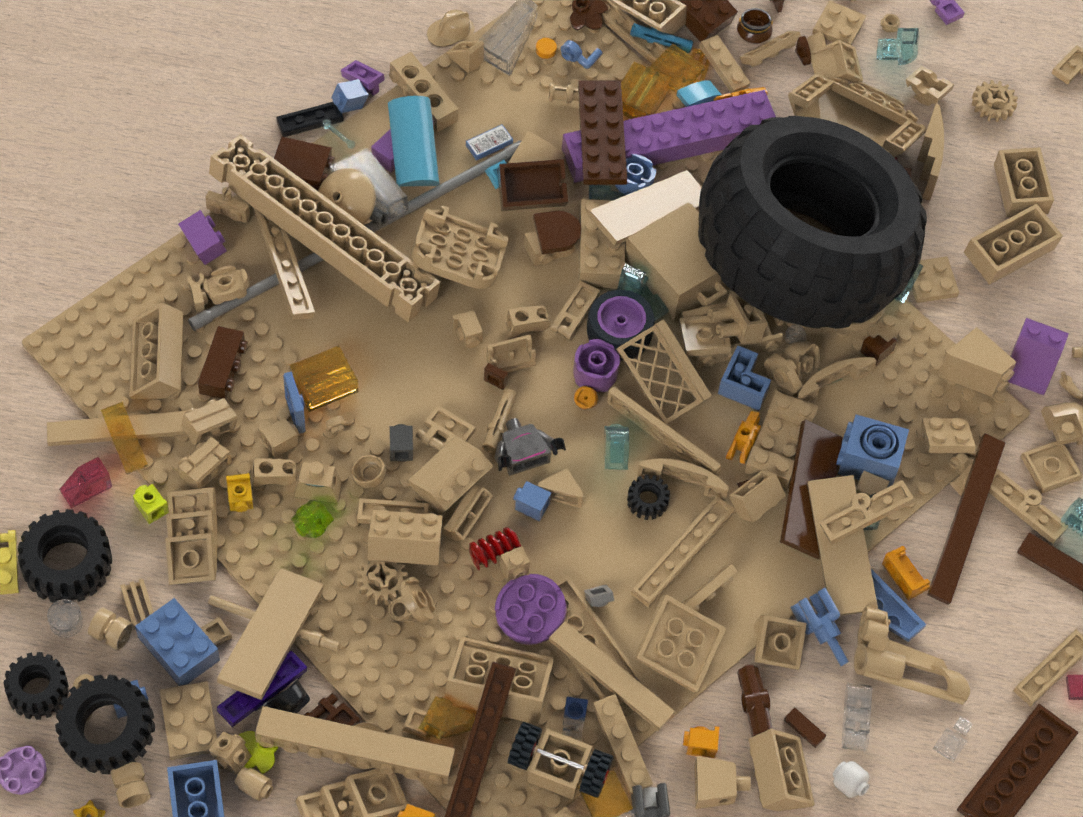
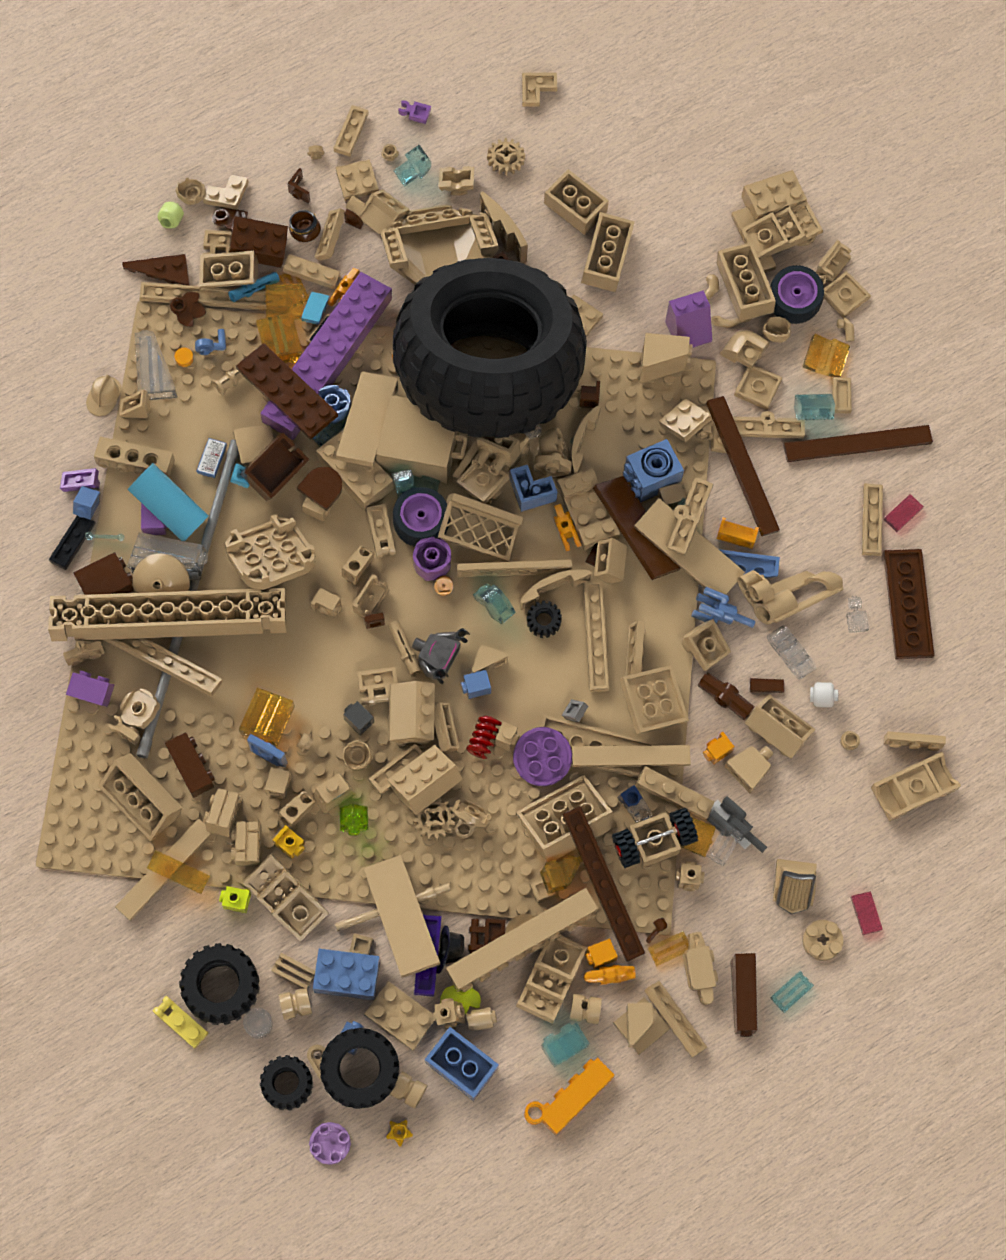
camera: 40 degrees left, 10 degrees up
clear pink slope [59,457,112,509] -> none

